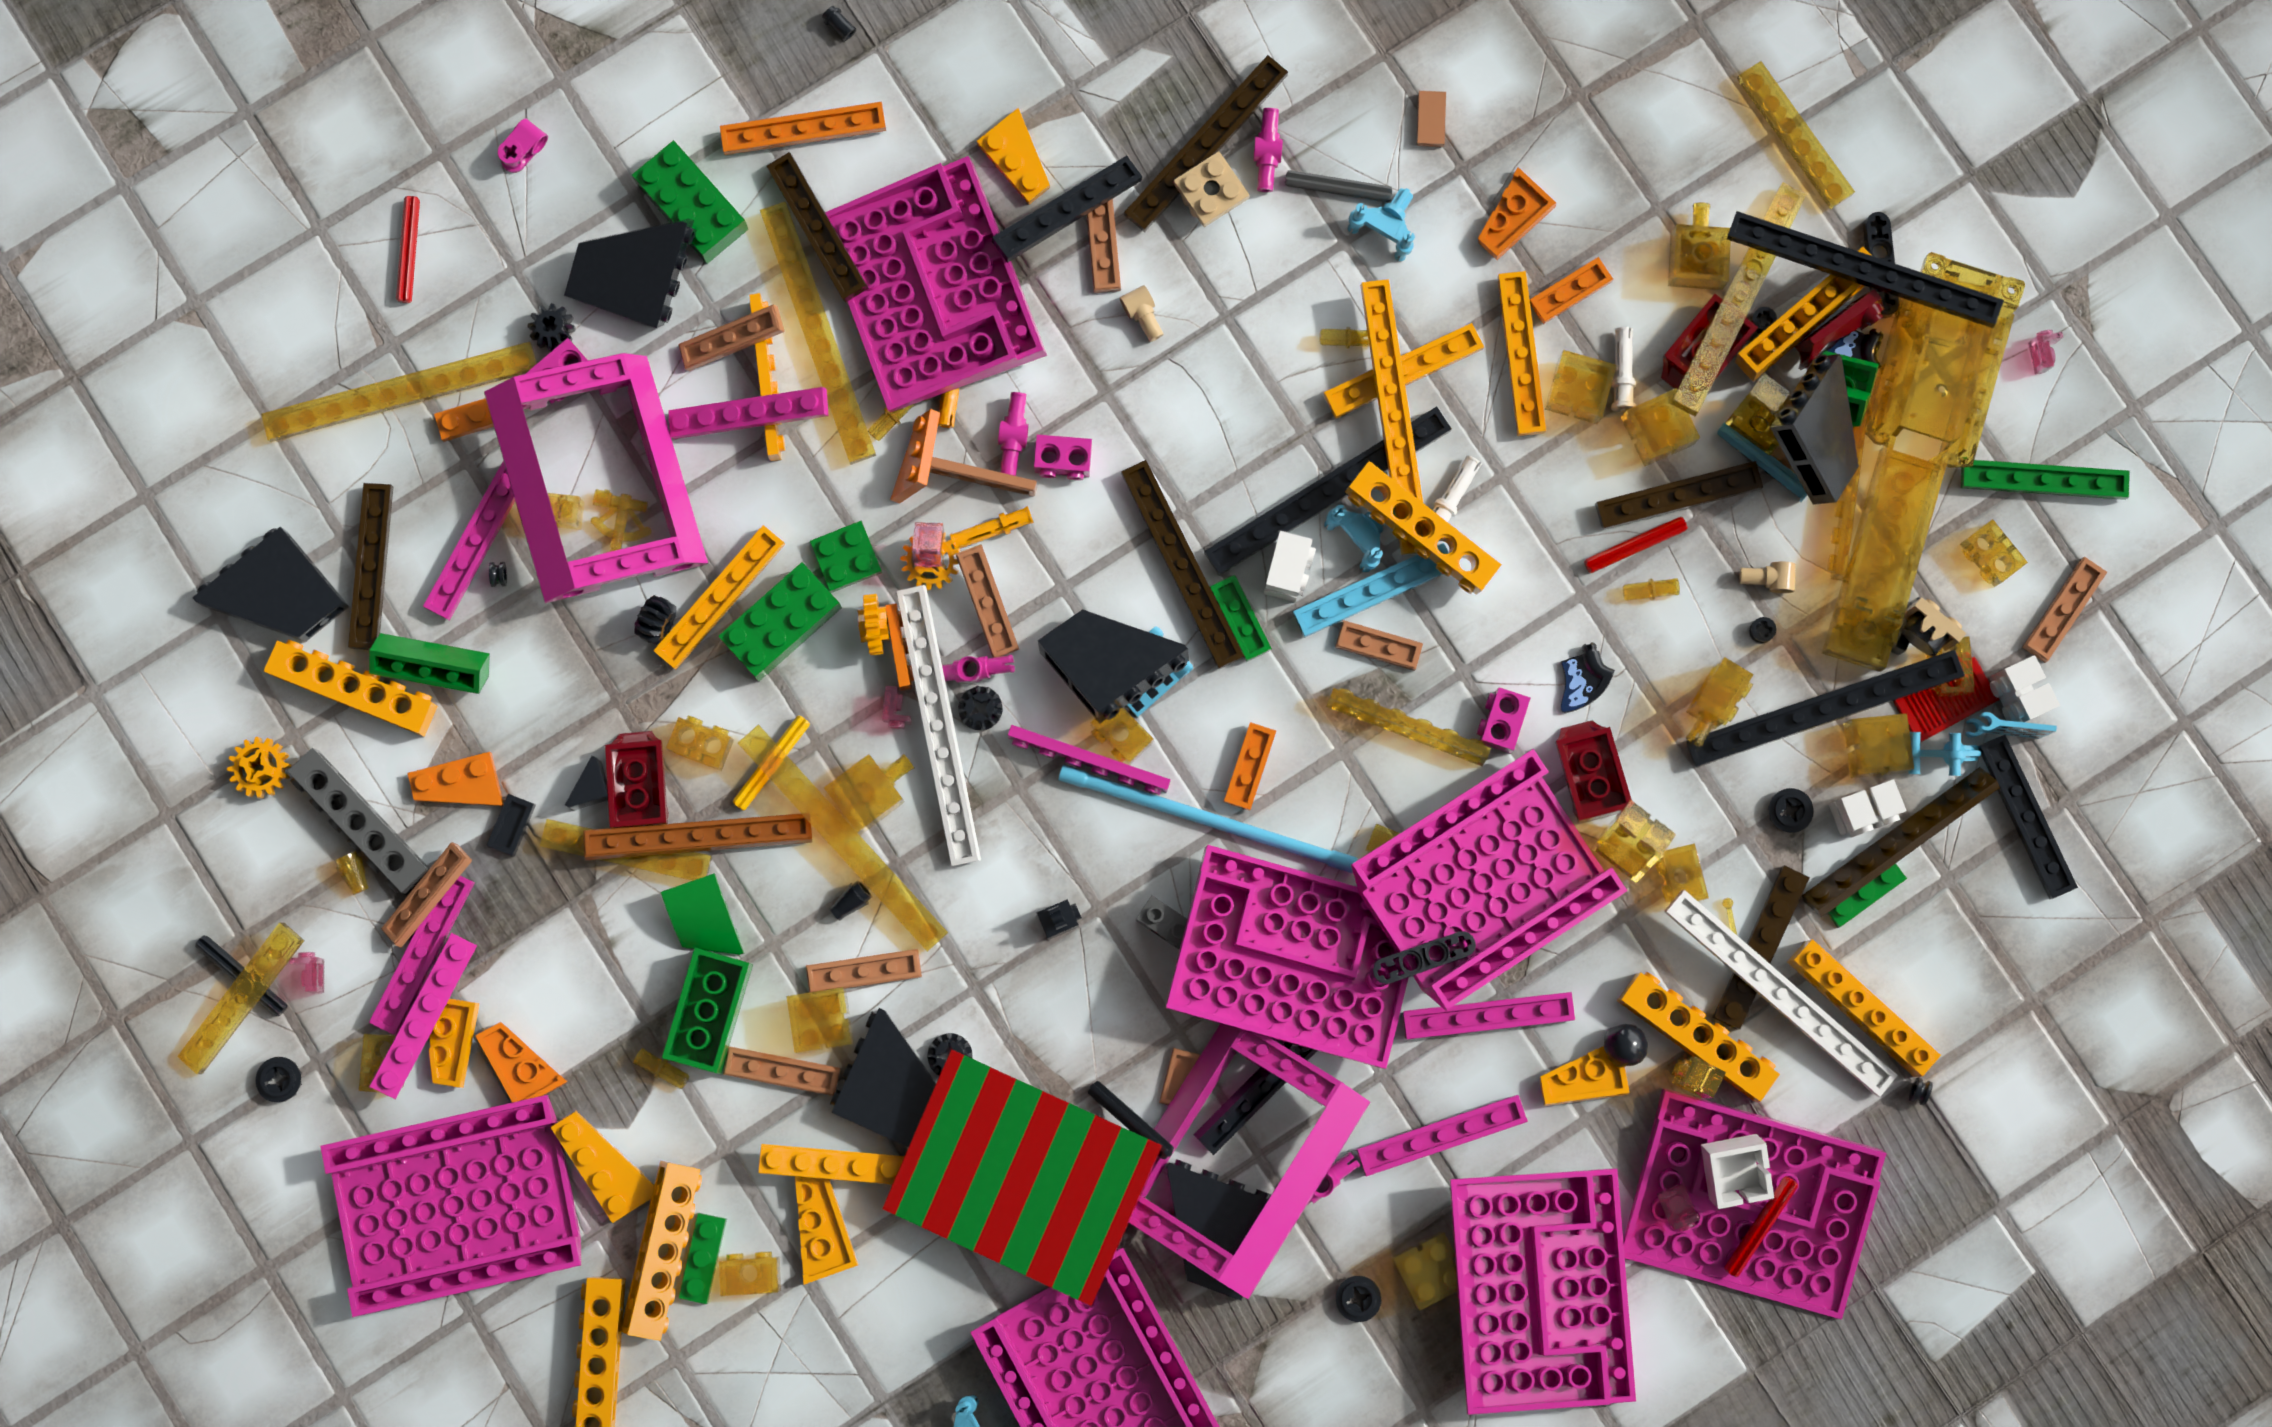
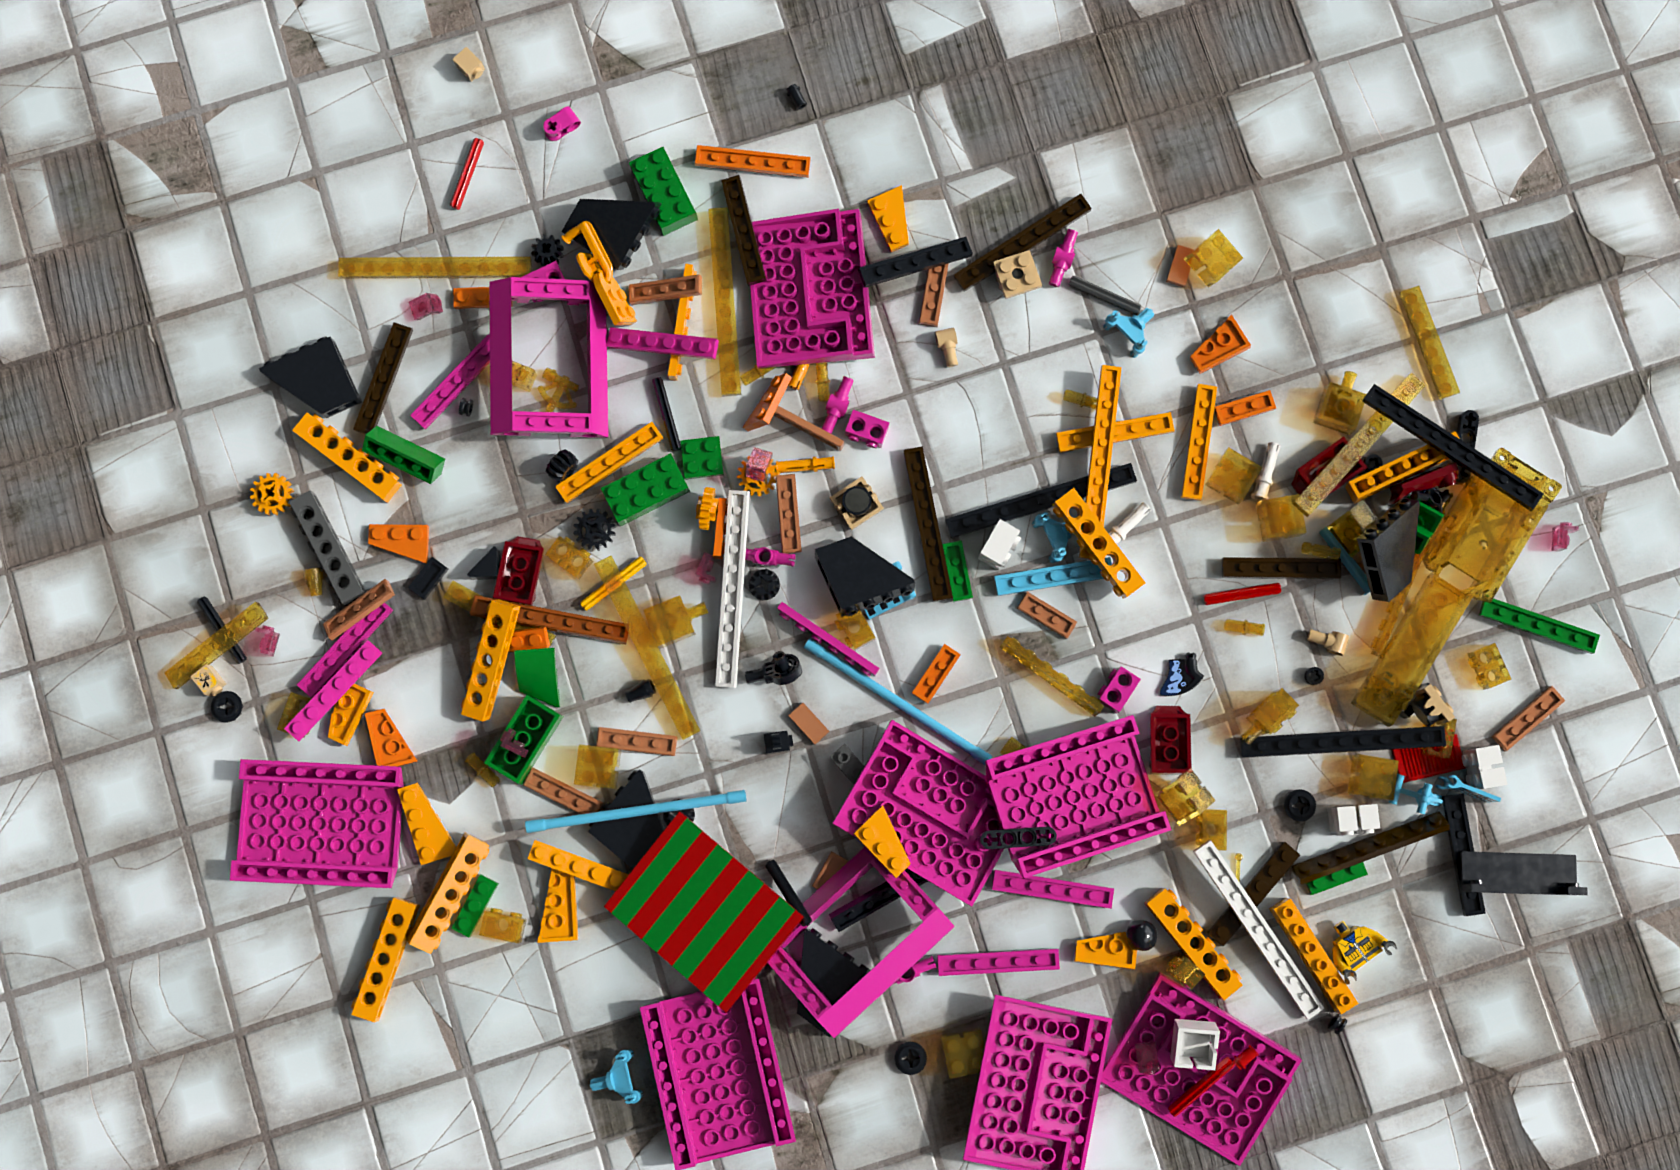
camera: 20 degrees right, 0 degrees up
none -> tan brick [190,664,226,696]
none -> clear pink bracket [409,293,443,320]
none -> tan brick [453,47,485,82]
none -> light orange brick [461,599,521,722]
none -> orange plate [492,627,550,652]
none -> clear pink bracket [500,728,528,758]
none -> medium azure piece [525,790,747,833]
none -> light orange plate [561,221,637,325]
none -> black gear [573,509,616,551]
none -> black axle [652,377,681,451]
none -> black pin [745,651,802,685]
none -> nougat tile [788,703,830,745]
none -> clear yellow axle [815,362,831,402]
none -> piece [830,477,884,531]
none -> light orange wing [853,805,911,878]
none -> clear yellow piece [1184,229,1243,288]
none -> red pin [1232,1045,1259,1070]
none -> clear yellow axle [1301,542,1341,560]
none -> yellow torso [1332,921,1397,984]
none -> black bar [1410,488,1442,508]
none -> black bracket [1460,851,1588,895]

